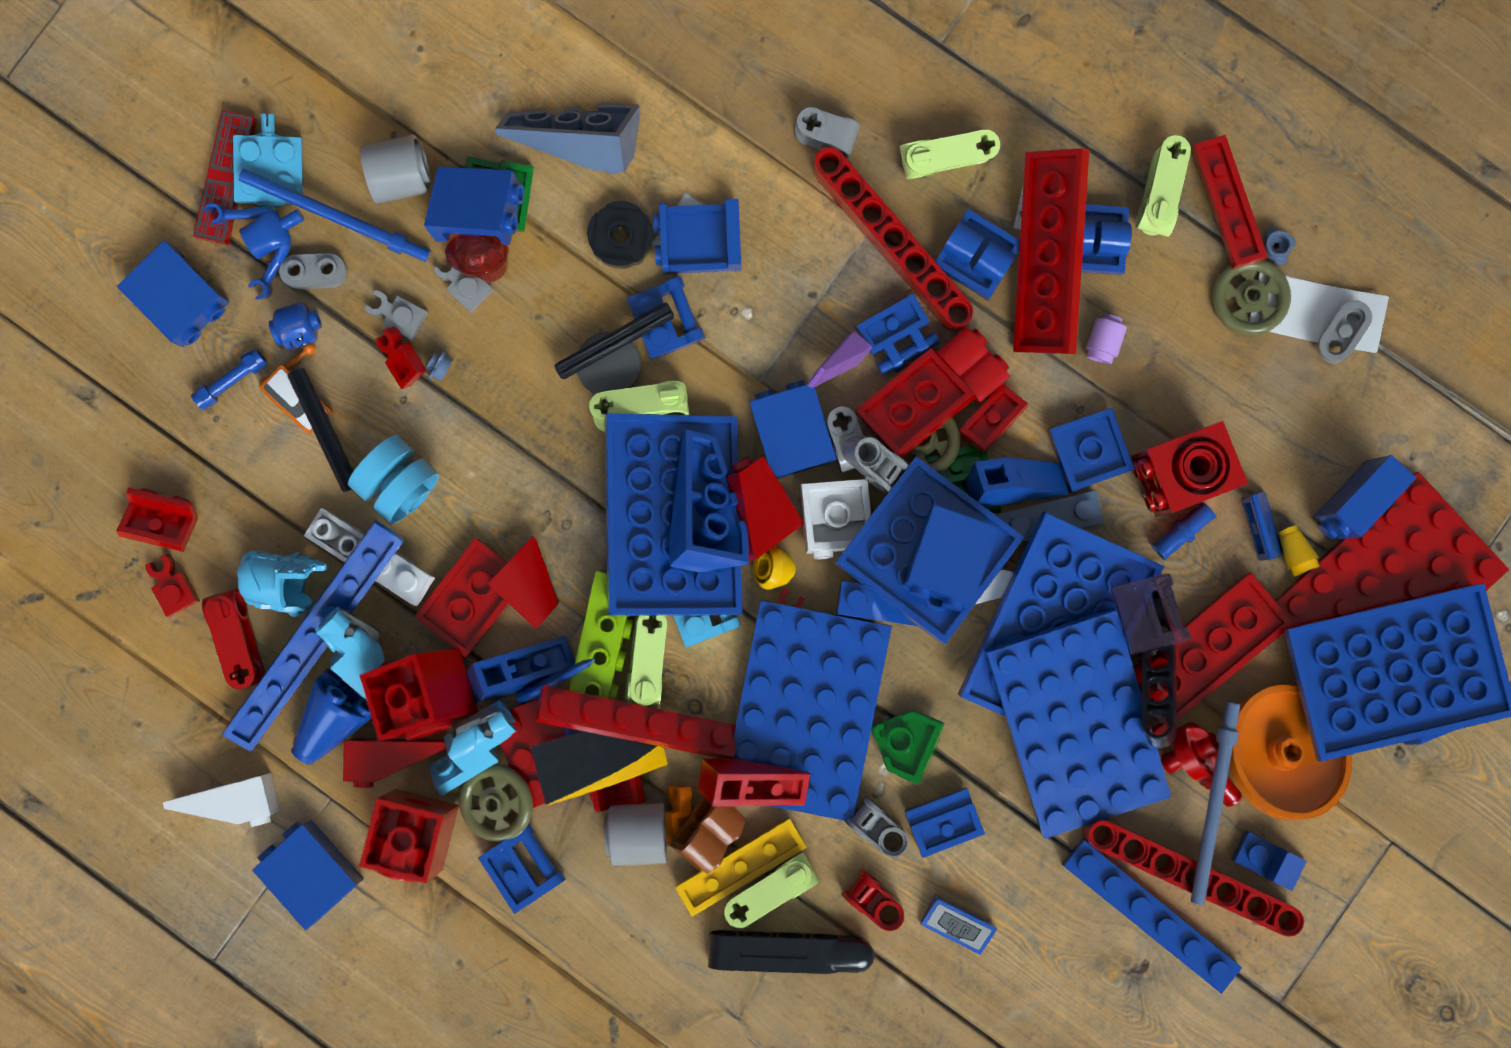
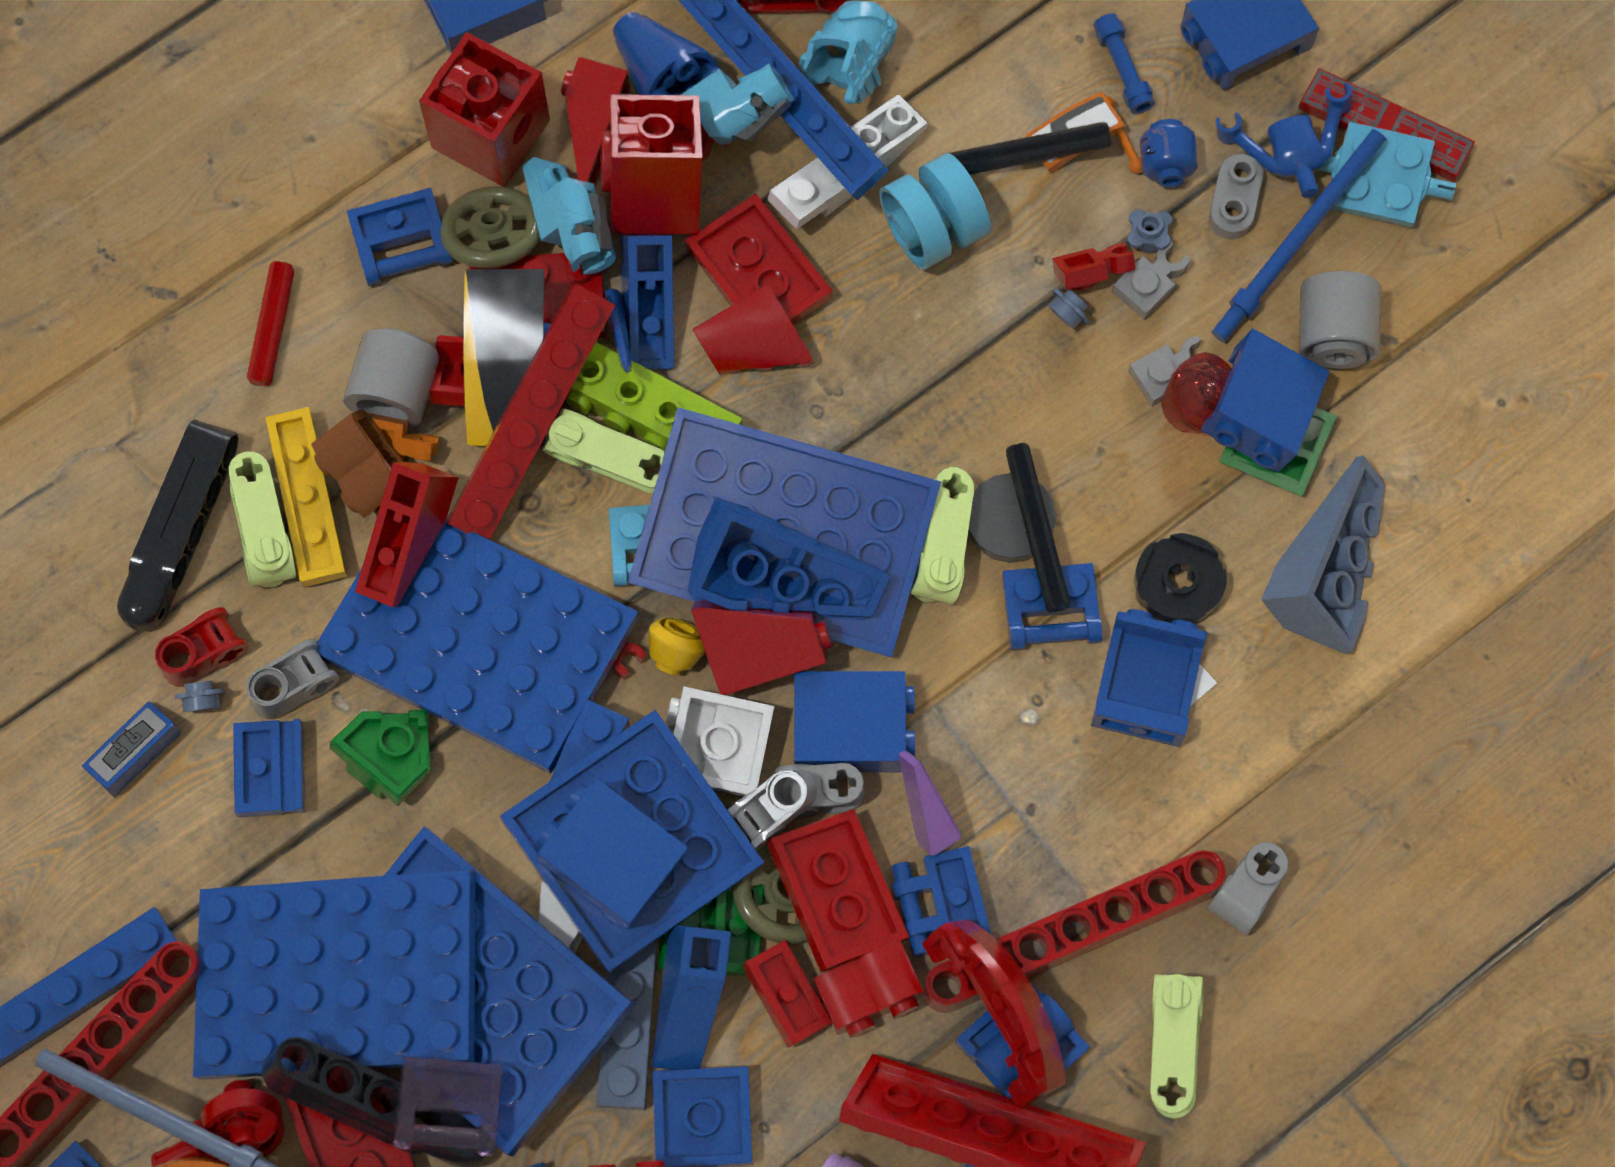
camera: 105 degrees right, 15 degrees down
none -> sand blue plate [174,681,225,712]
none -> red axle [247,261,295,387]
none -> red windscreen [922,919,1066,1110]
none -> sand blue plate [1127,209,1172,252]

